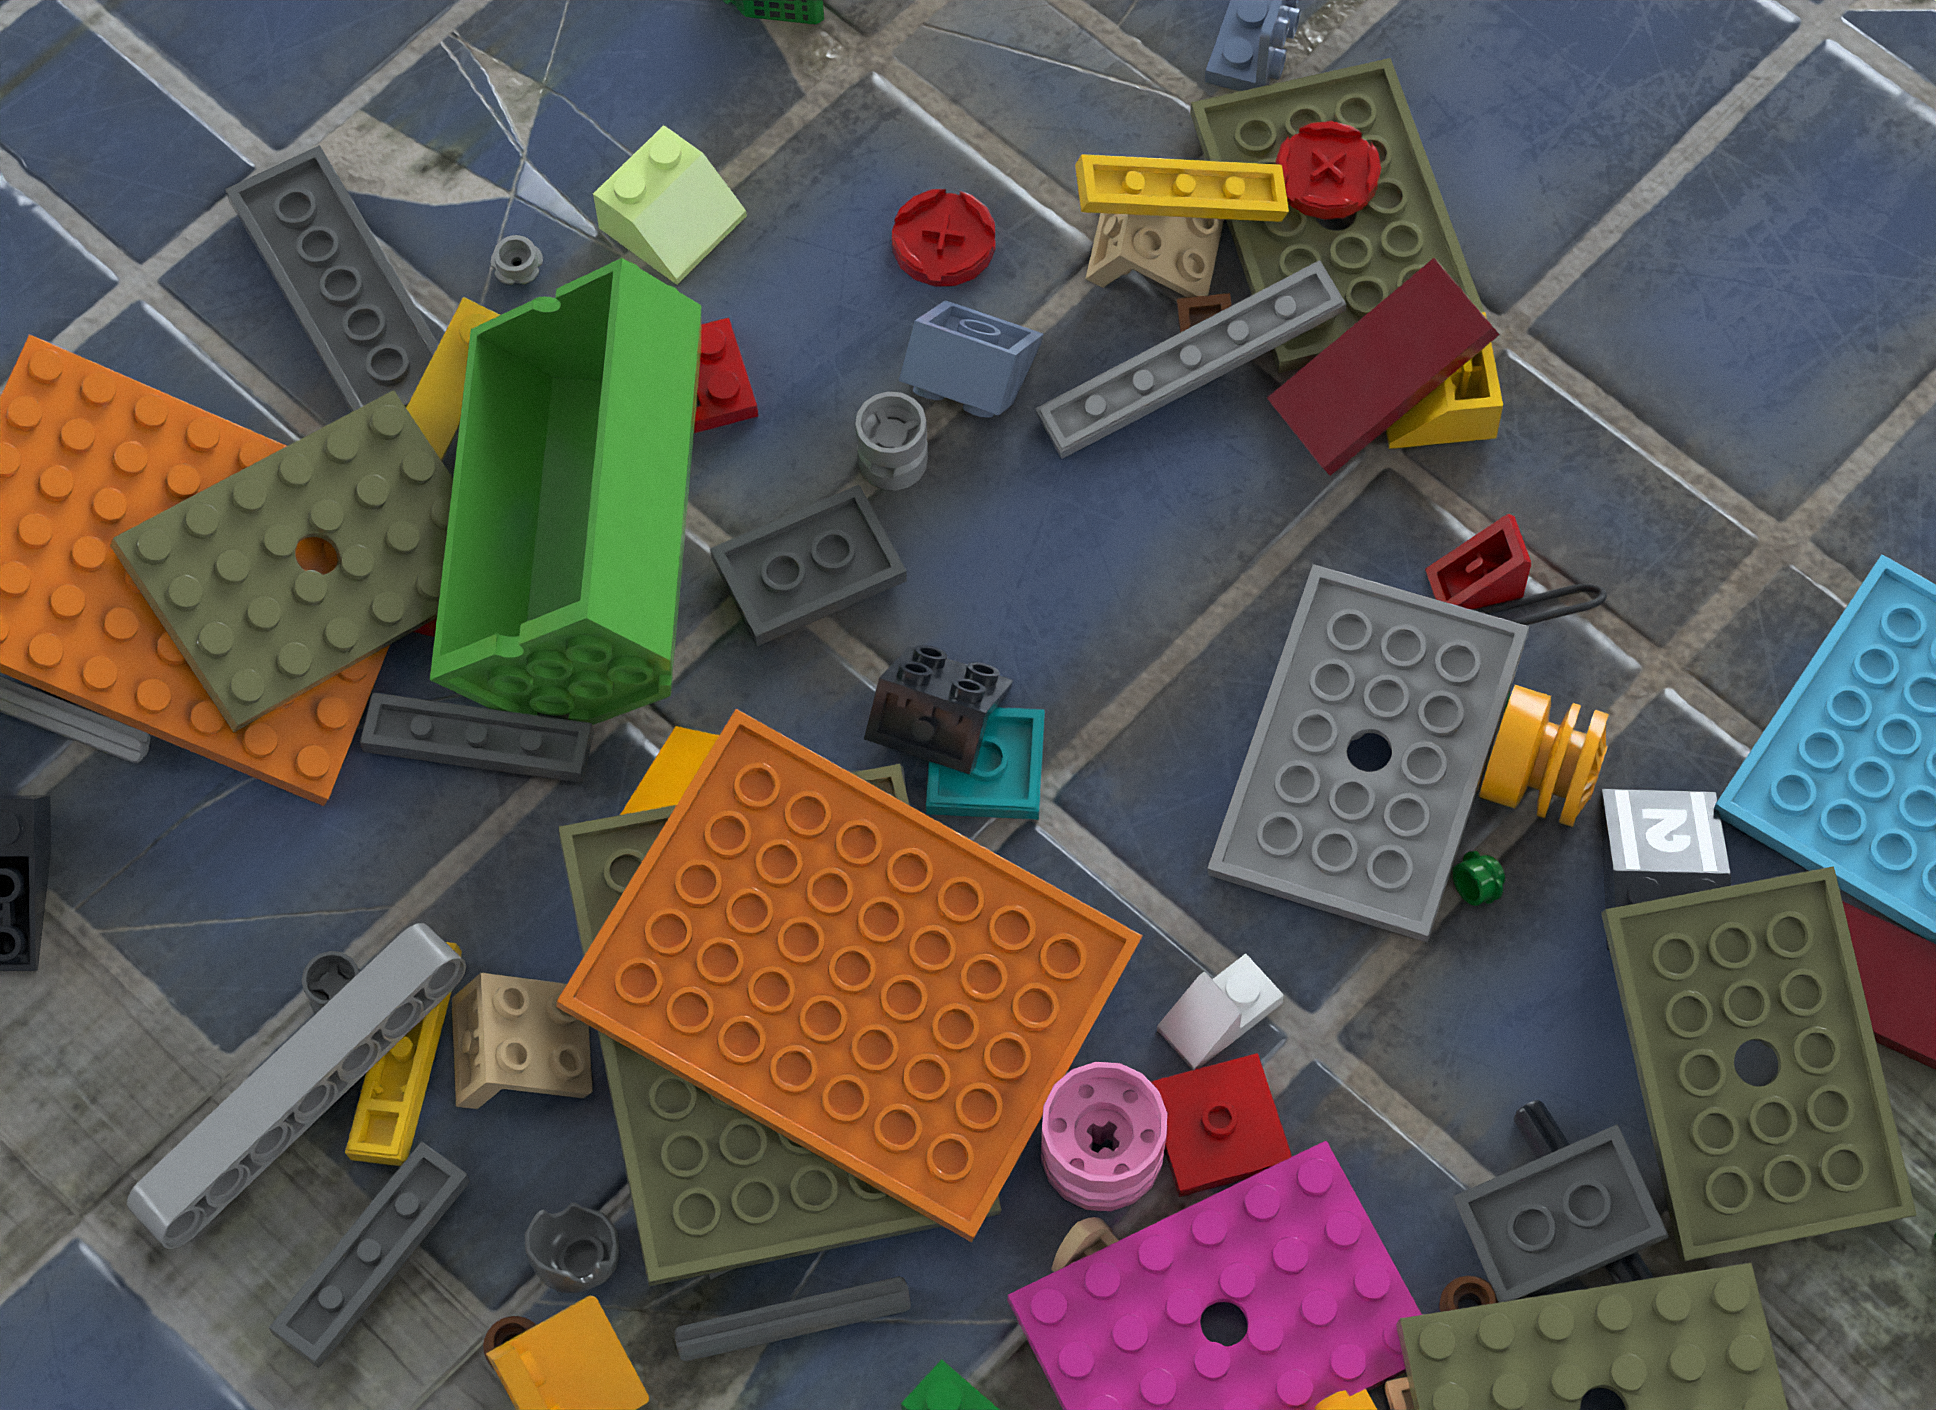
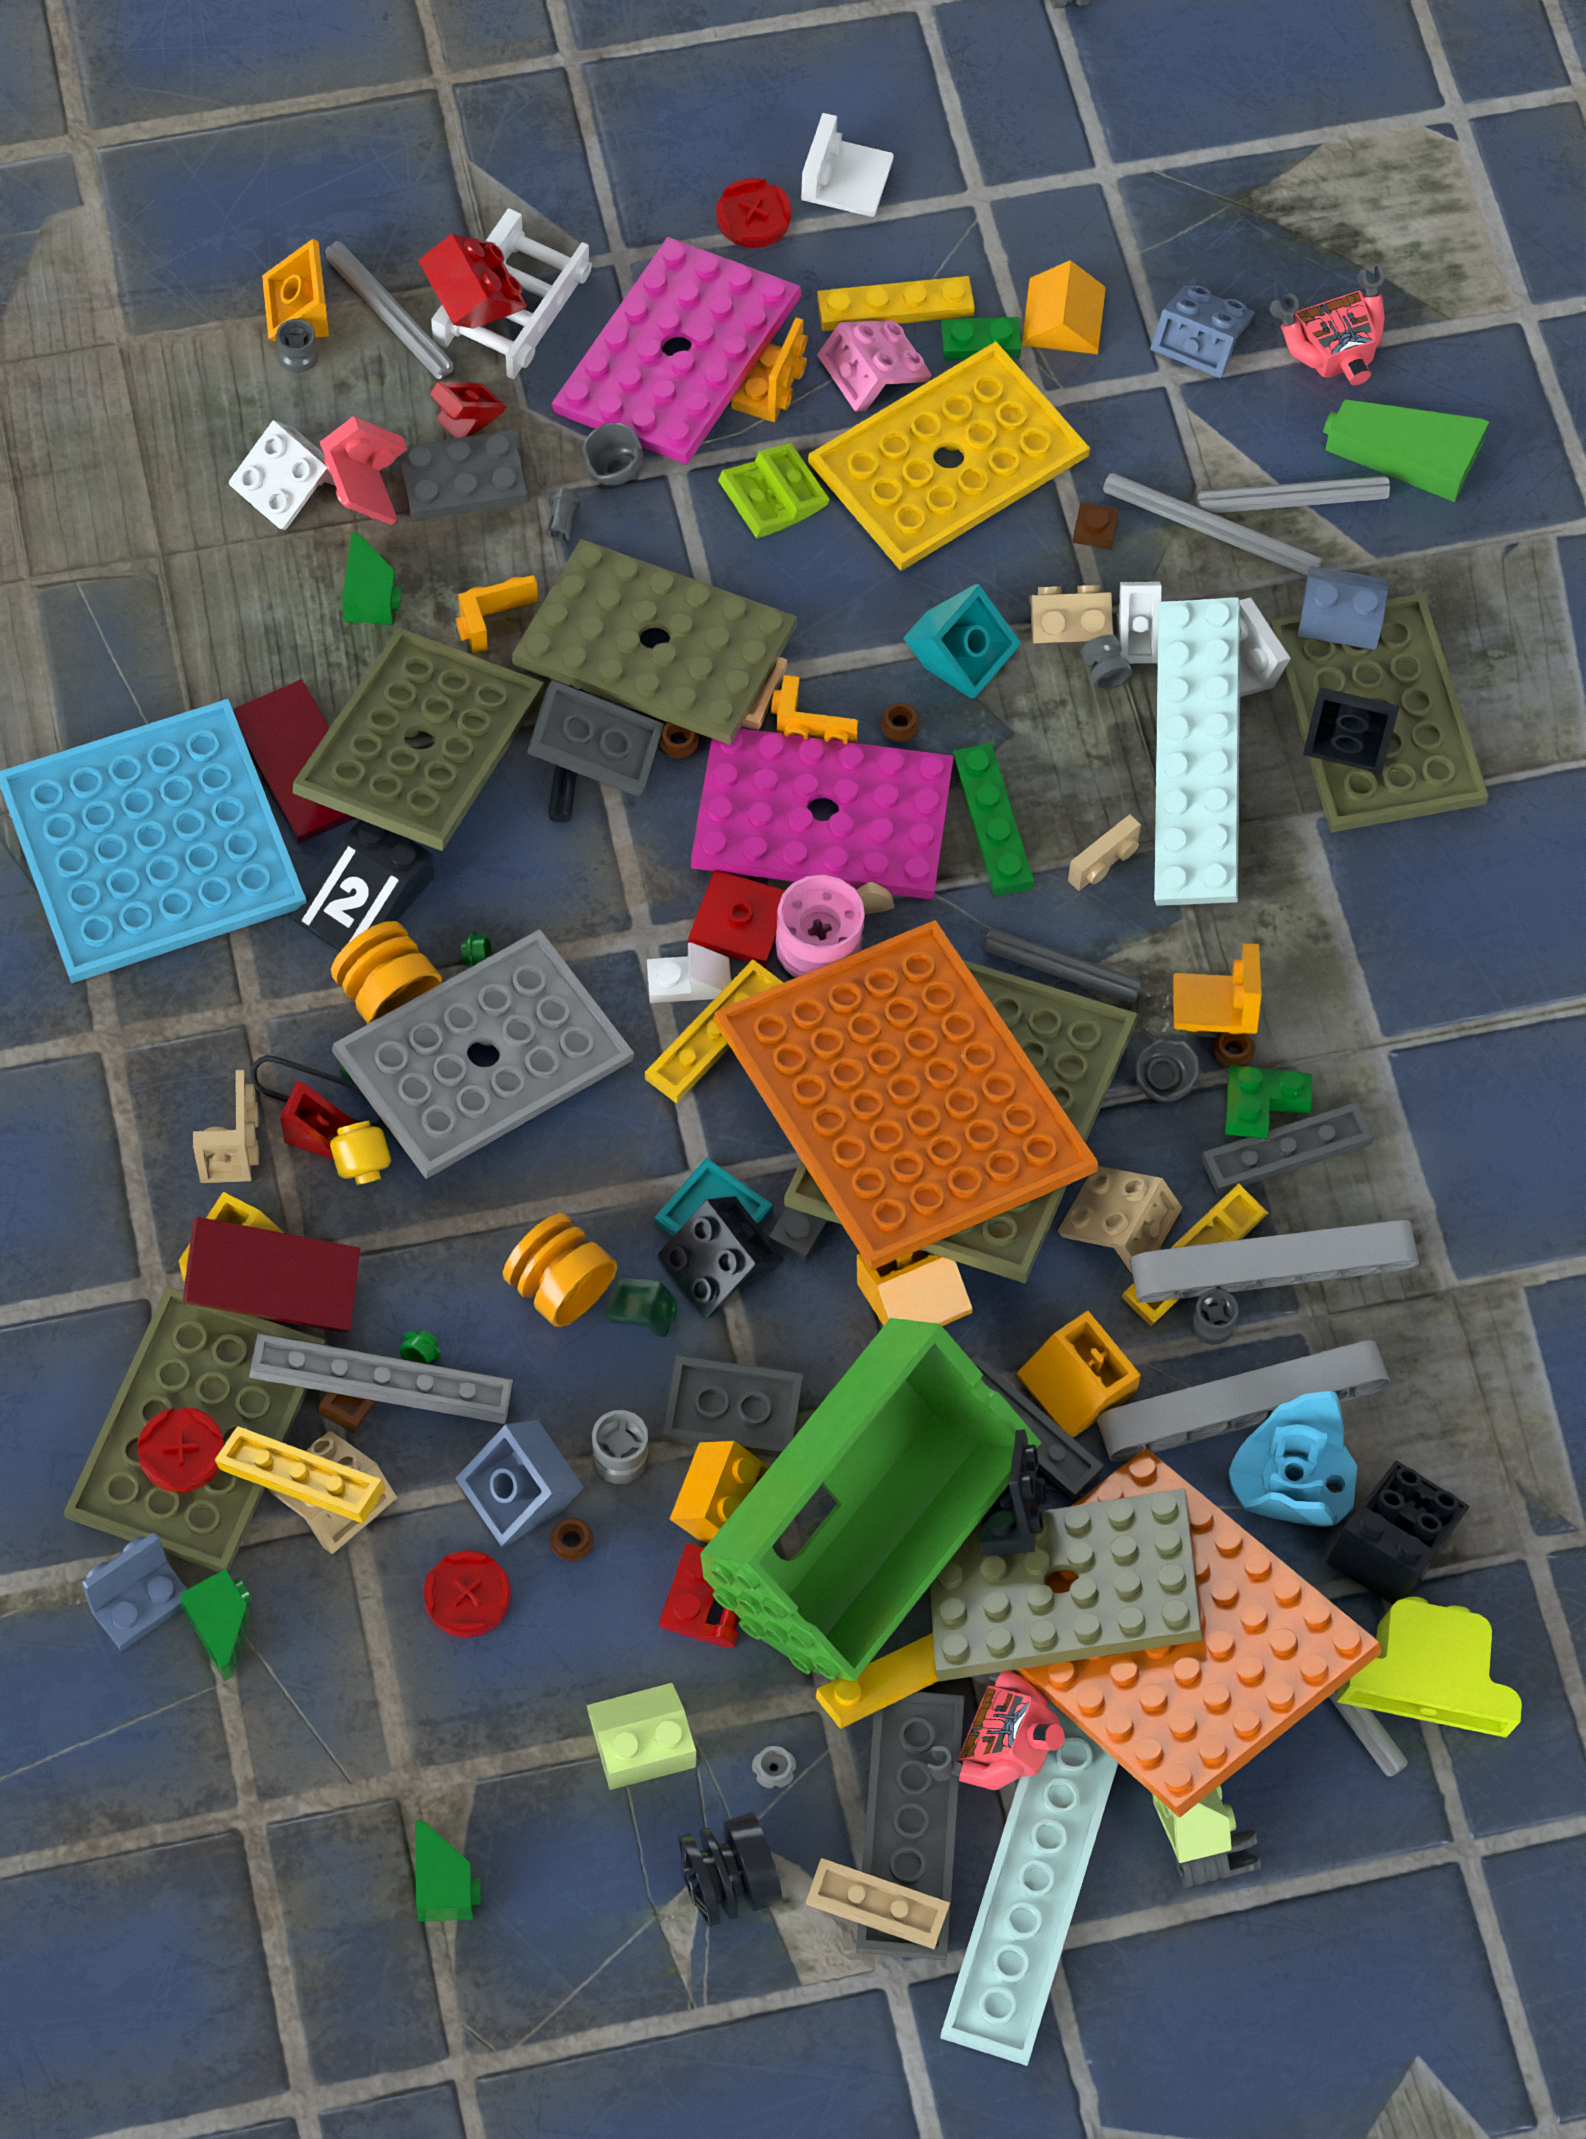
camera: 150 degrees left, 0 degrees up
none -> green slope [179,1569,252,1681]
none -> tan bracket [193,1070,259,1183]
none -> yellow head [330,1121,391,1185]
none -> green plate [400,1330,441,1364]
none -> light orange bracket [455,575,538,654]
none -> light orange wheel [502,1213,618,1328]
none -> reddish brown plate [550,1518,594,1562]
none -> clear green bracket [604,1277,678,1337]
none -> yellow plate [645,959,784,1104]
none -> light orange slope [670,1441,770,1543]
none -> black wheel [678,1812,783,1927]
none -> tan plate [806,1858,950,1950]
none -> coral torso [927,1670,1065,1790]
none -> light aqua plate [940,1700,1118,2066]
none -> black bracket [979,1429,1047,1556]
none -> light orange slope [1016,1311,1141,1438]
none -> light grey beam [1096,1340,1390,1462]
none -> green plate [1225,1065,1312,1139]
none -> medium azure piece [1228,1391,1357,1527]

